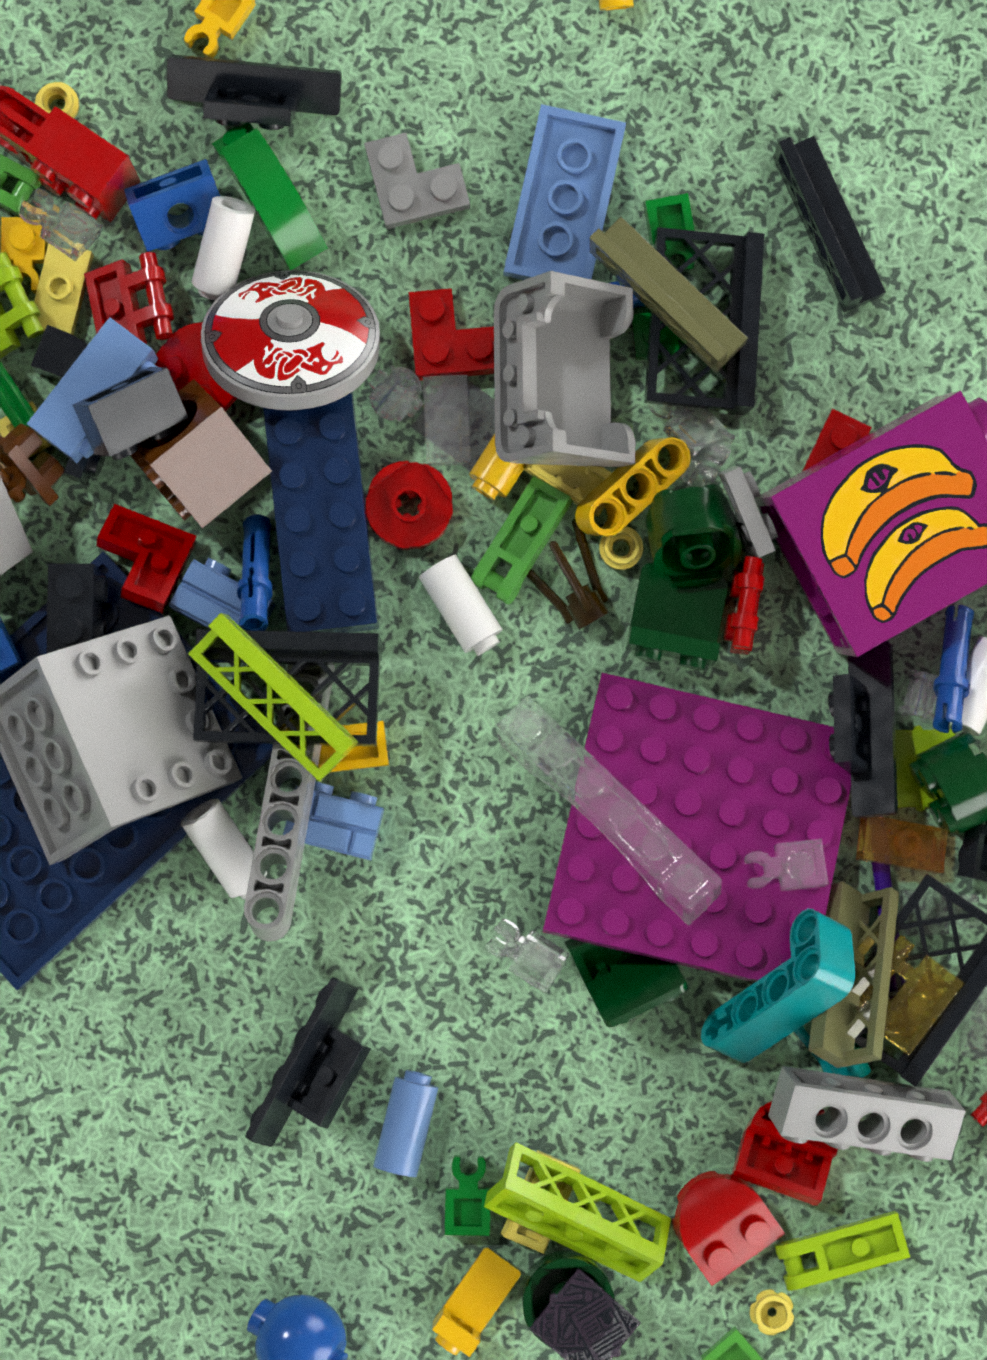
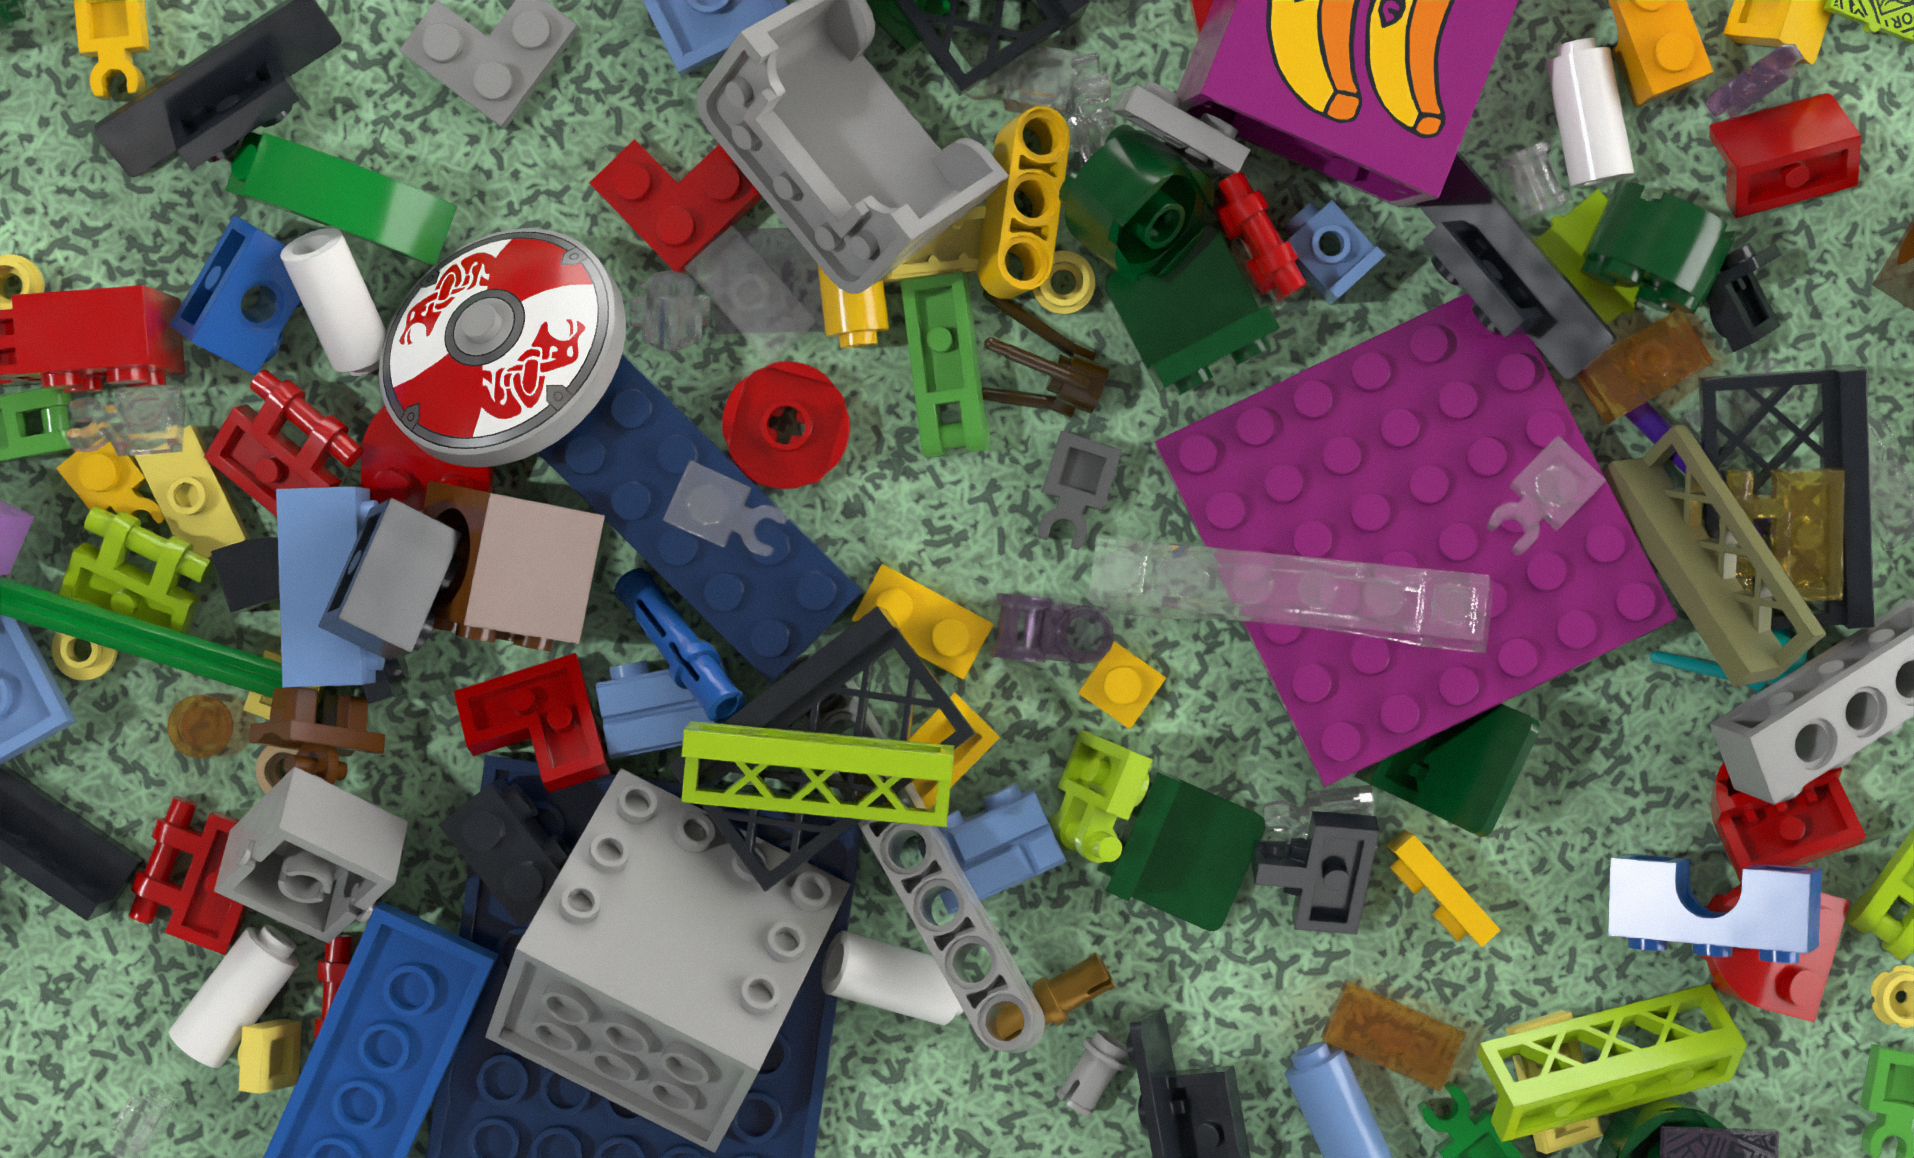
camera: 35 degrees left, 5 degrees up
white brick [419,554,503,656] -> none
teal beam [701,908,855,1063] -> none
blue pin [932,605,974,733] -> none
none -> clear plate [663,460,789,556]
none -> yellow plate [852,564,994,680]
none -> clear purple piece [989,593,1114,664]
none -> pearl gold pin [996,952,1116,1041]
none -> dark grey plate [1038,431,1122,550]
none -> lime plate [1049,729,1153,863]
none -> light grey pin [1056,1030,1128,1116]
none -> yellow plate [1077,641,1166,730]
none -> dark green bracket [1097,767,1266,931]
none -> black hinge [1251,811,1380,935]
none -> medium blue brick [1283,200,1386,305]
none -> clear orange plate [1320,979,1466,1091]
none -> yellow plate [1386,829,1501,947]
none -> arch [1608,854,1822,963]

